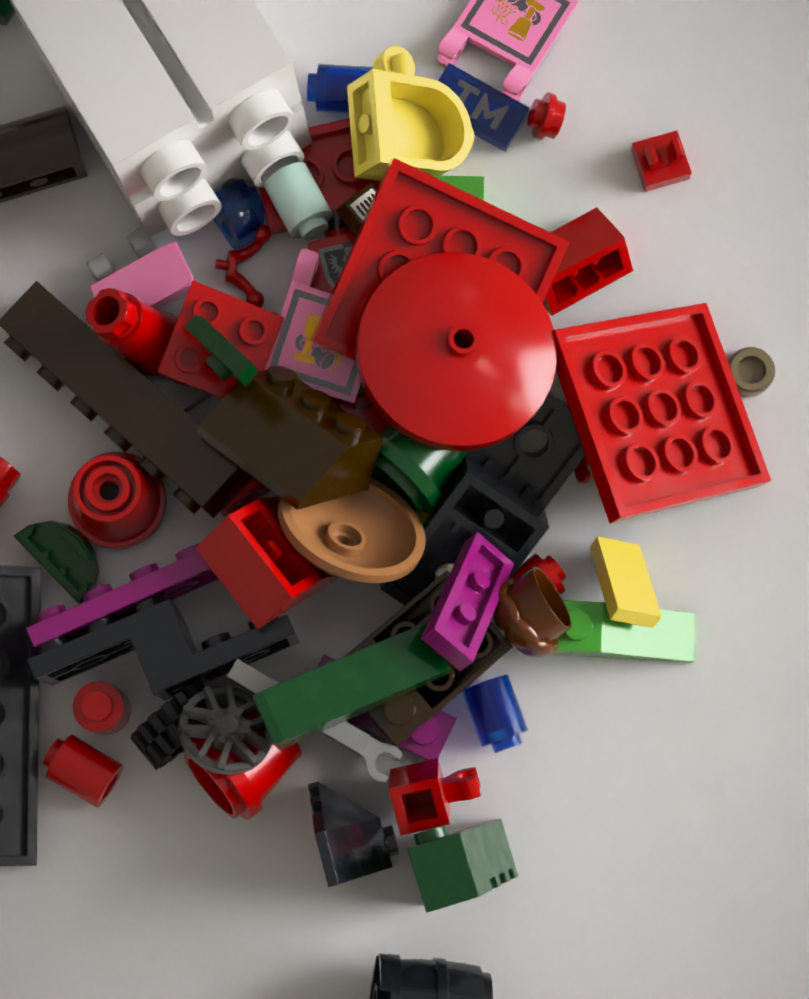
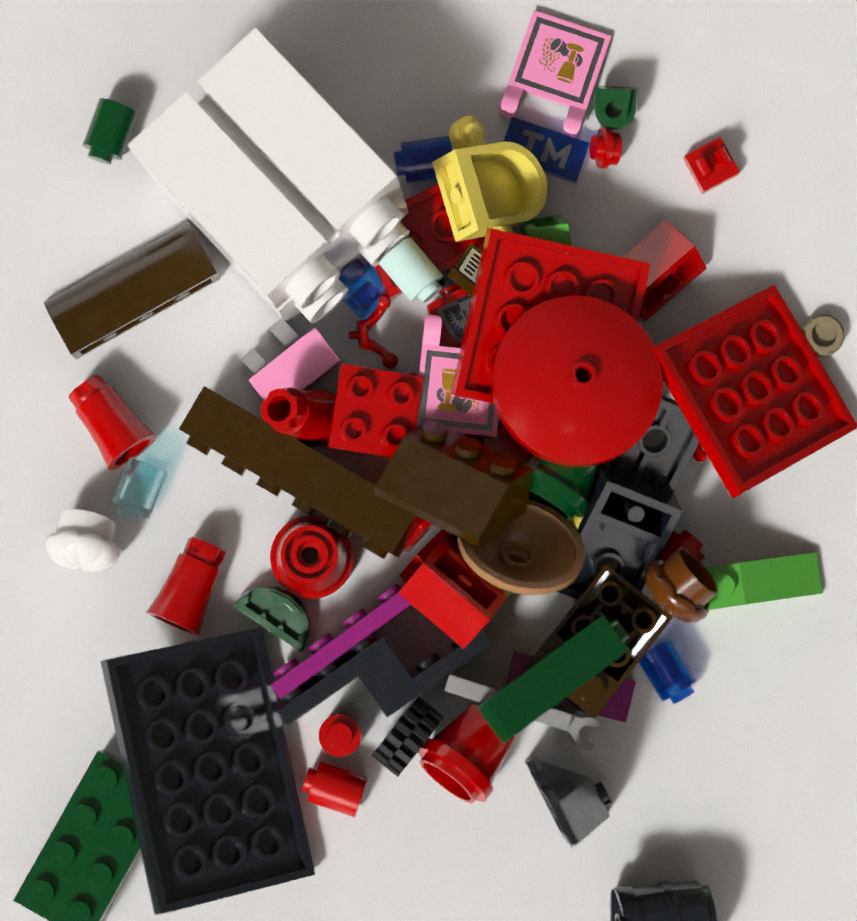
camera: 10 degrees left, 5 degrees up
dark grey wheel [178,683,273,775] -> none
dark green plate [184,314,257,388] -> none
red brick [388,758,481,836] -> none
dark green wedge [406,819,518,913] -> none
magenta plate [421,532,514,671] -> none
light yellow tile [589,536,662,628] -> none
none -> dark green piece [594,86,639,130]

